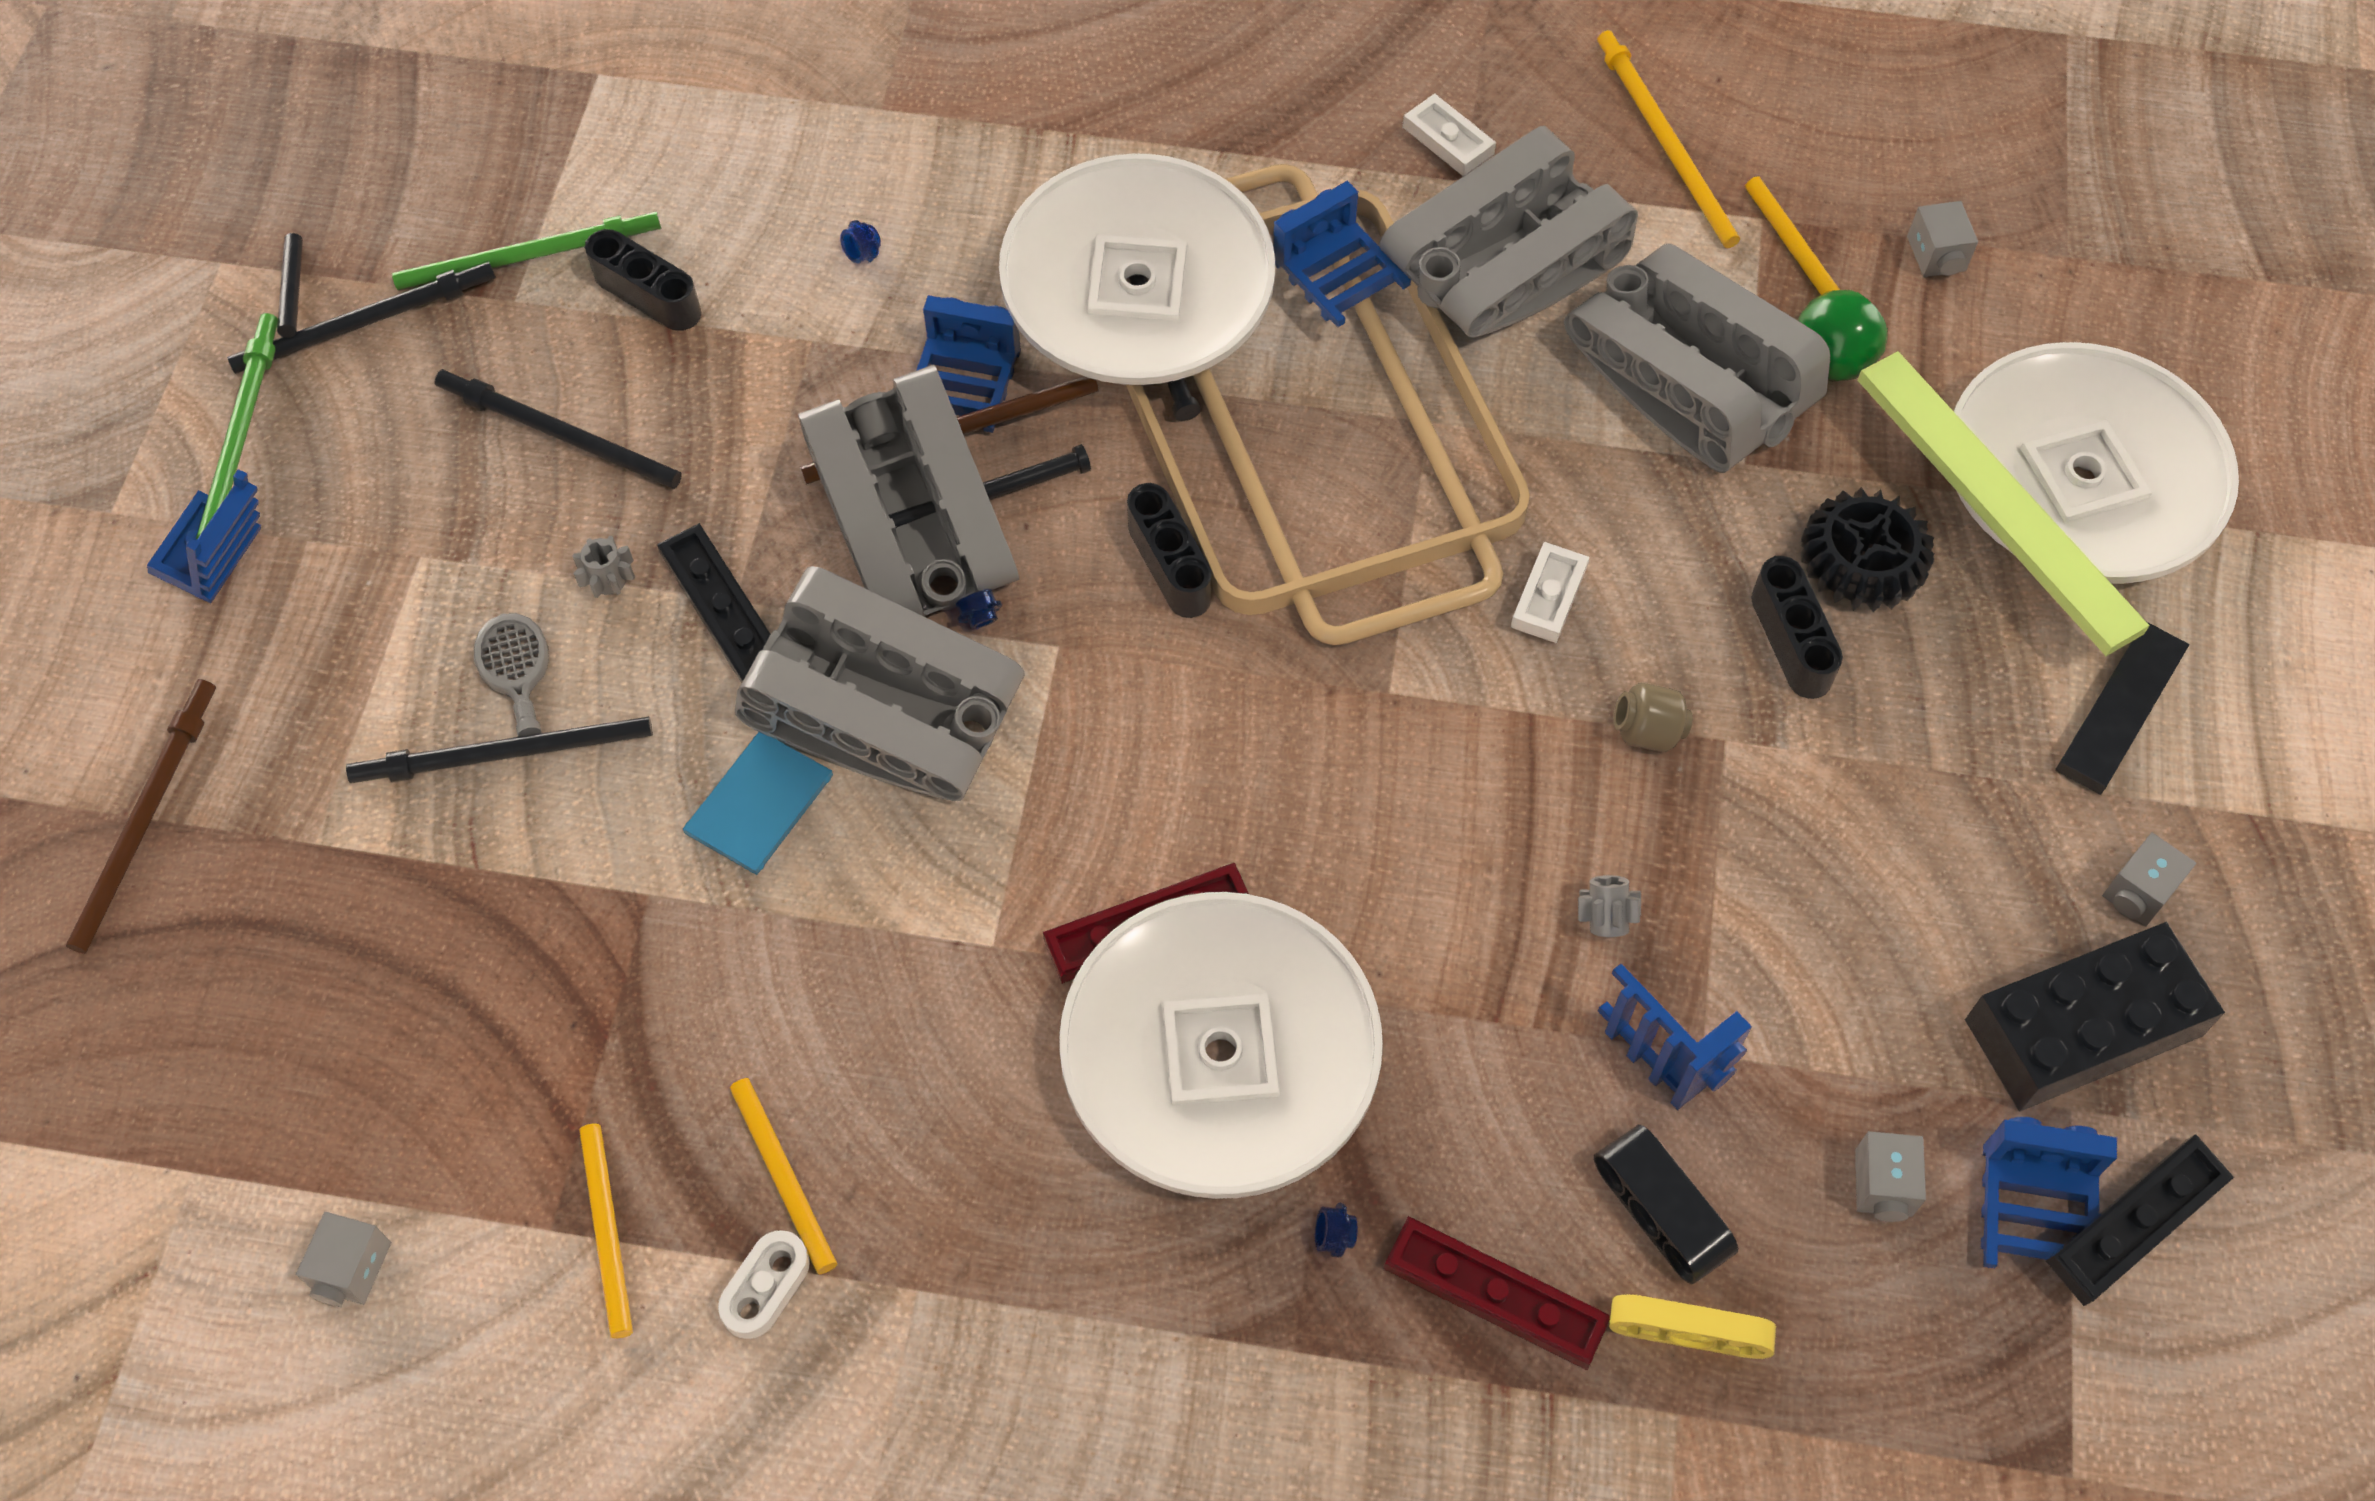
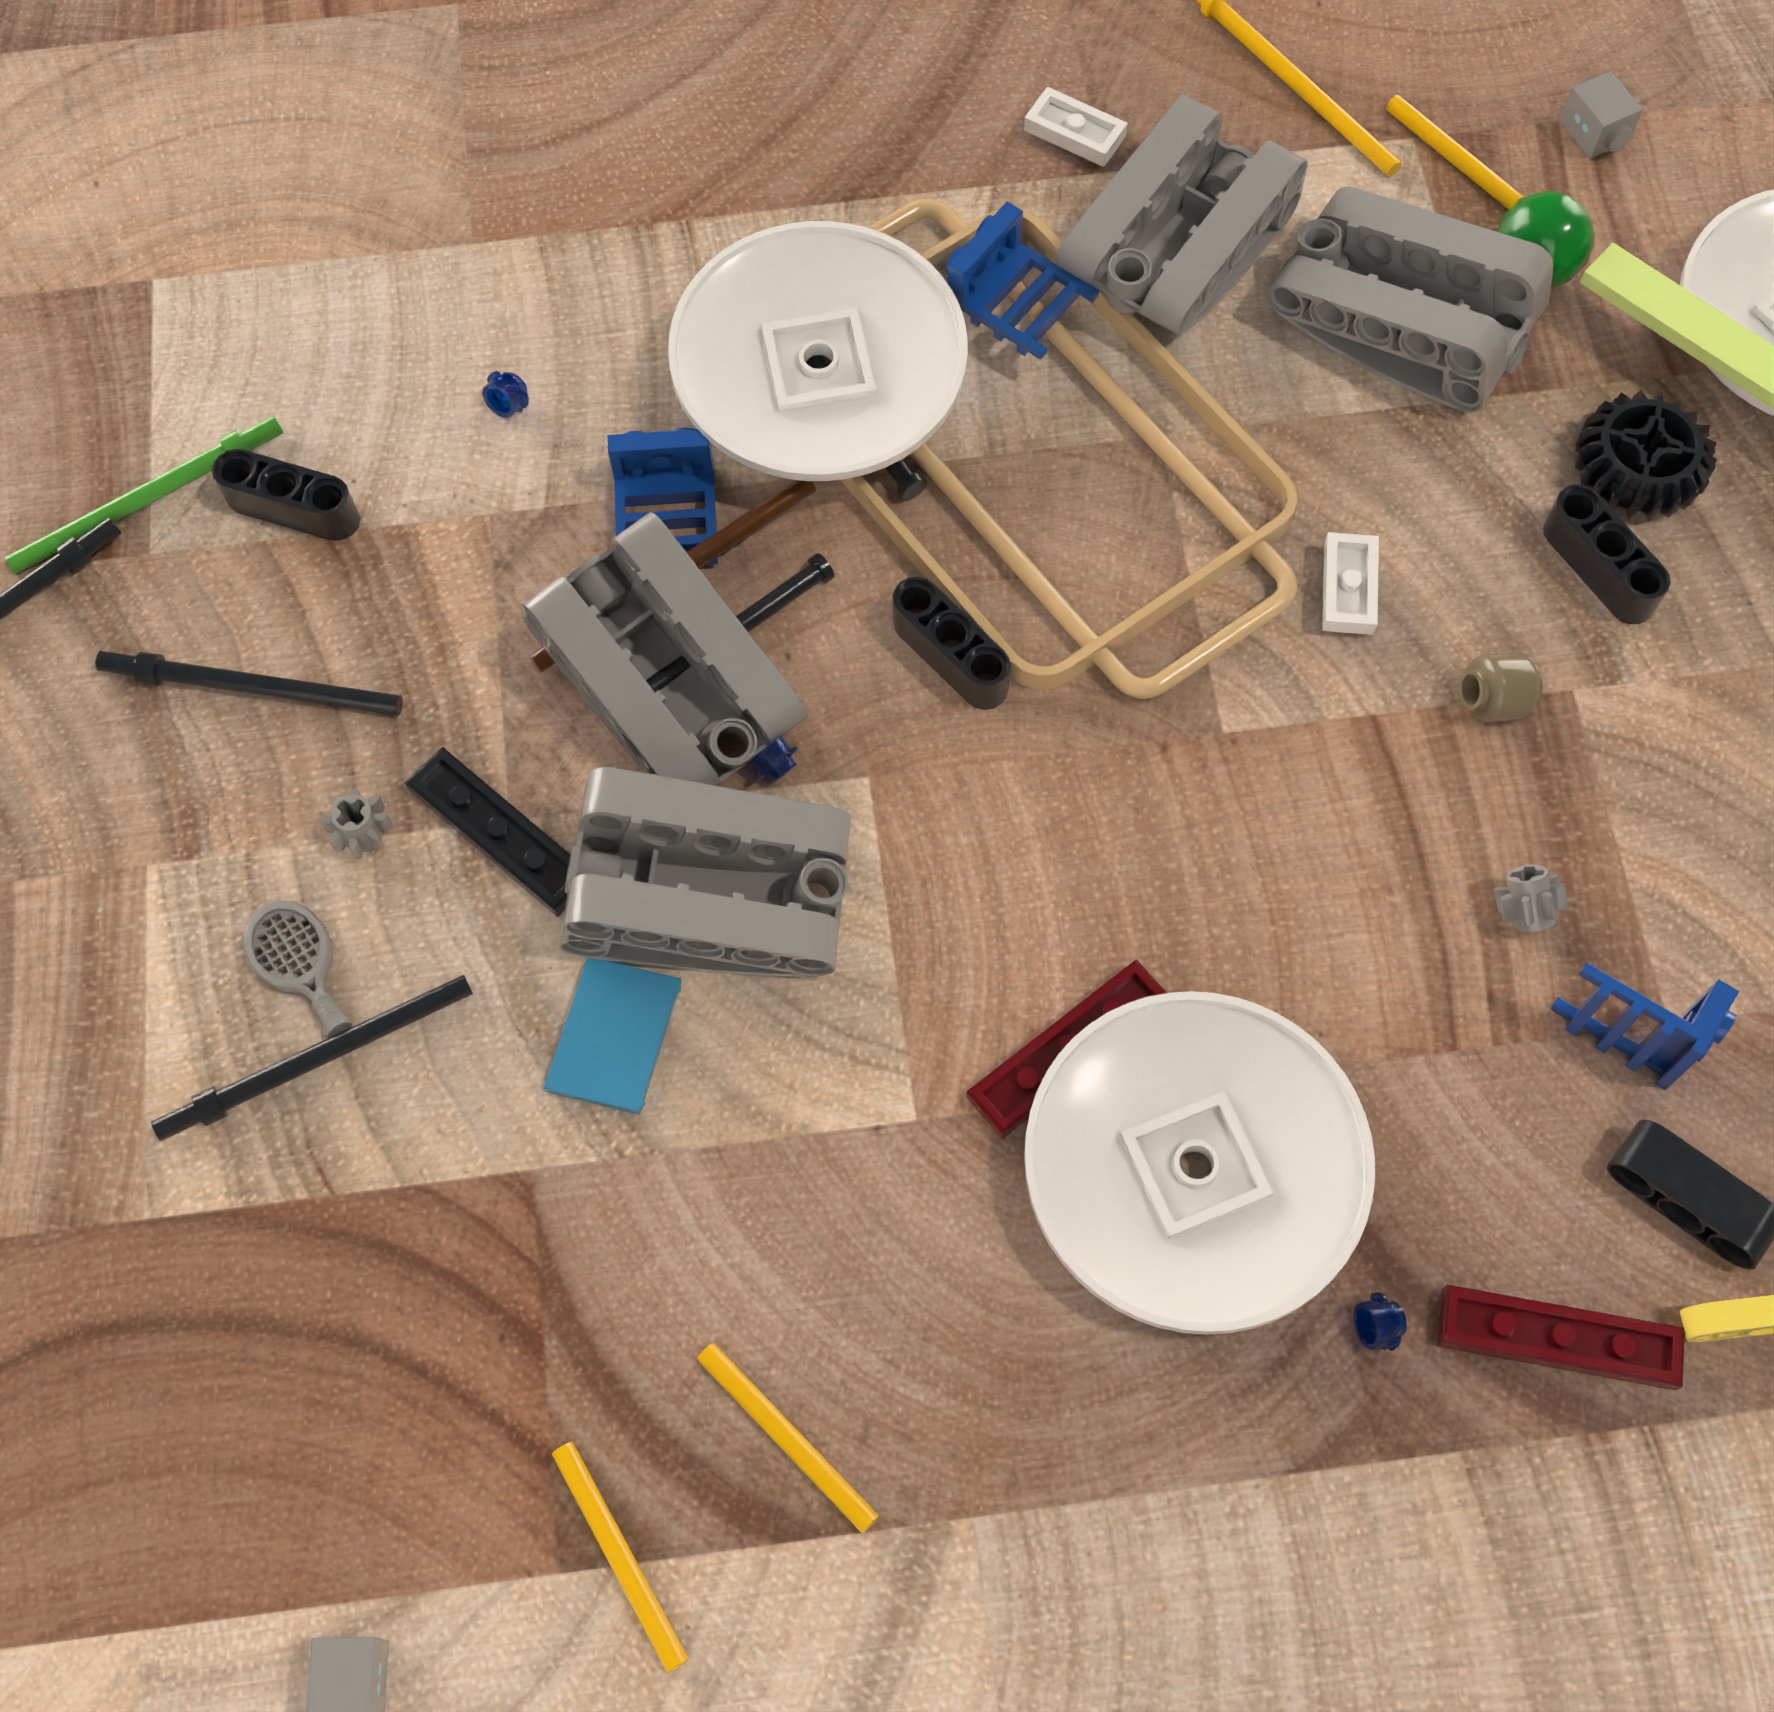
camera: 15 degrees left, 5 degrees up
white plate [718,1230,810,1339] -> none

